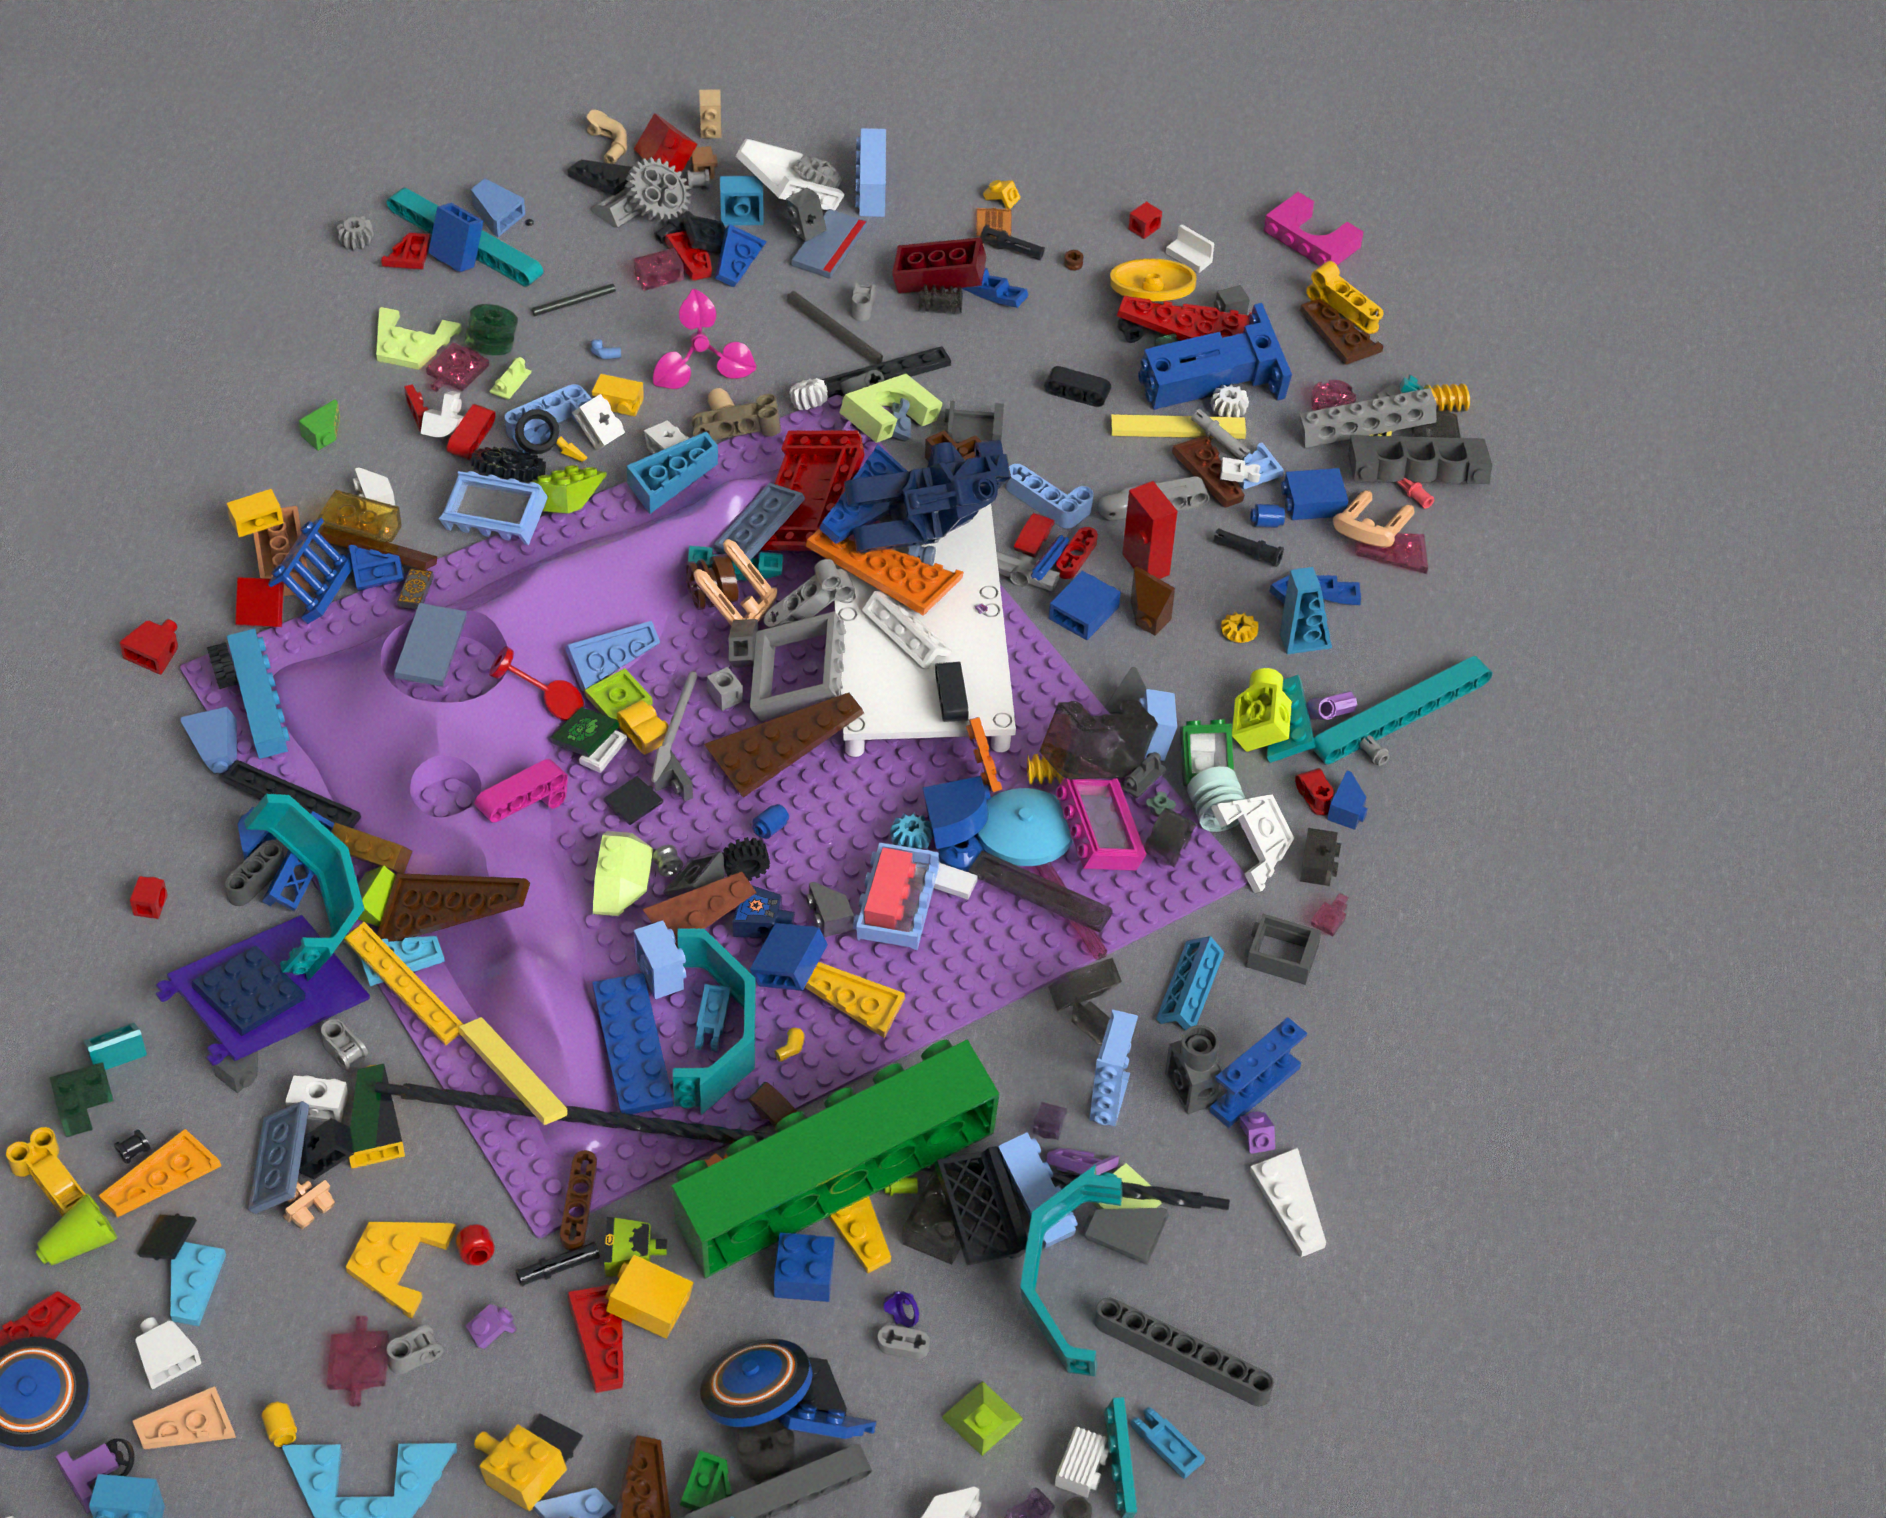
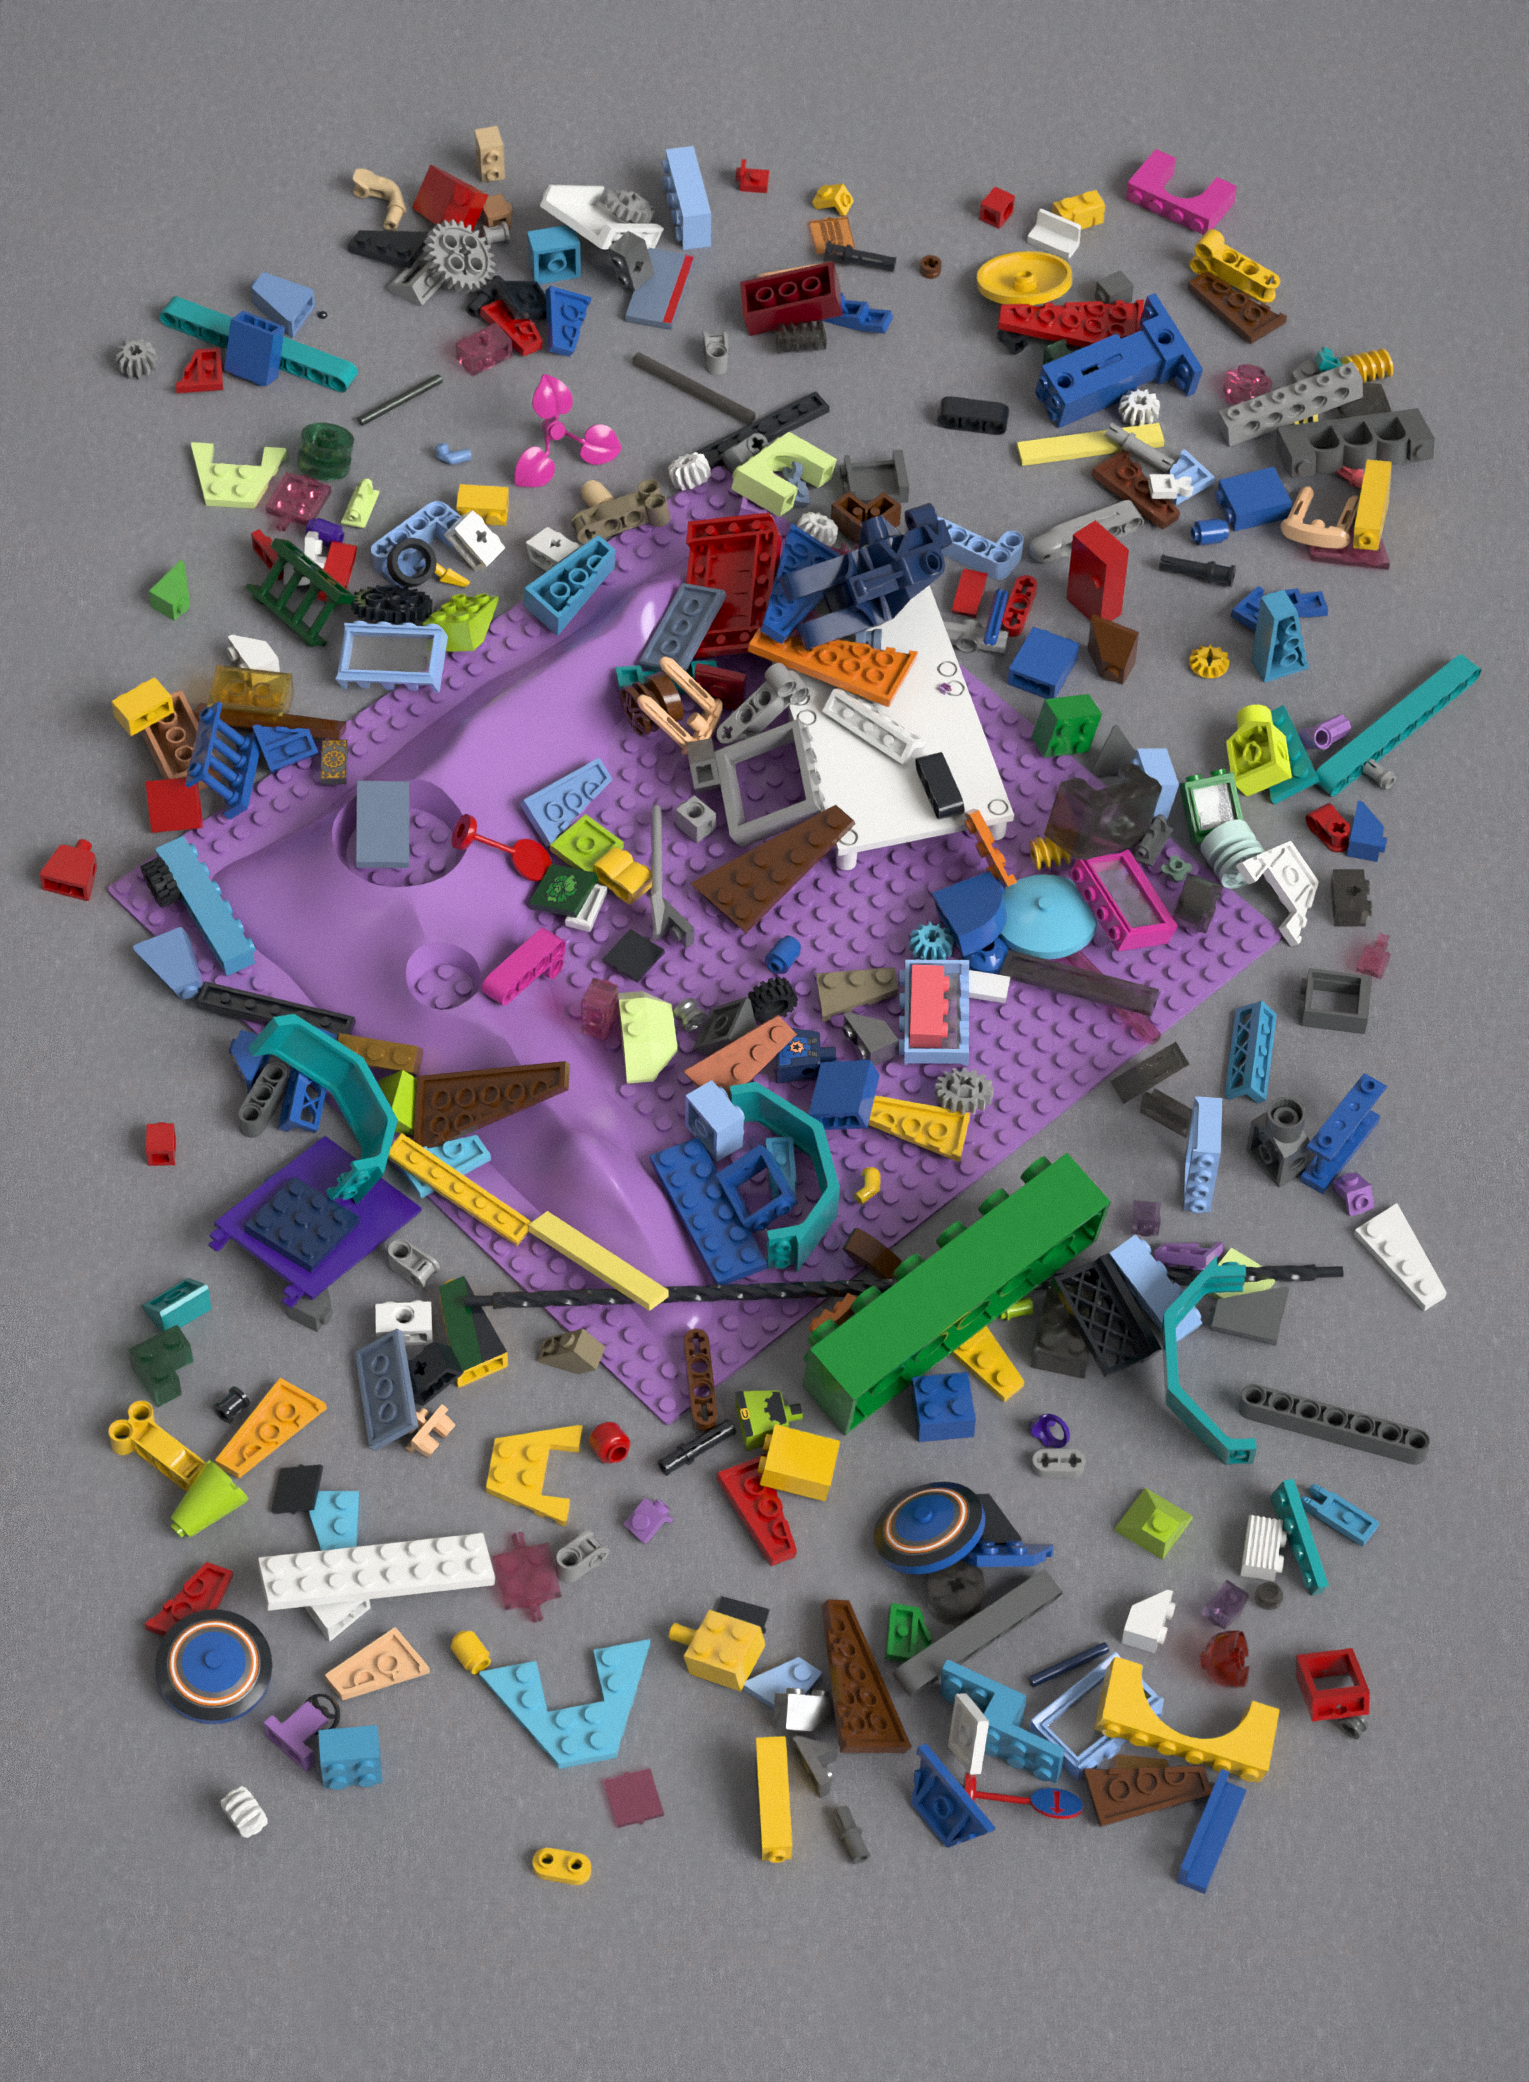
camera: 10 degrees left, 5 degrees up
none -> dark green fence [245,538,355,647]
none -> white plate [258,1533,495,1611]
none -> dark purple brick [306,518,344,548]
none -> dark tan slope [538,1329,606,1374]
none -> clear pink brick [581,977,619,1040]
none -> dark red tile [694,663,746,711]
none -> blue window [716,1144,799,1234]
none -> red bracket [735,159,770,193]
none -> white gear [797,512,838,548]
none -> dark tan wing [816,967,898,1023]
none -> light grey gear [935,1068,994,1115]
none -> green brick [1032,694,1102,758]
none -> yellow brick [1052,190,1105,230]
none -> yellow slope [1353,459,1392,551]

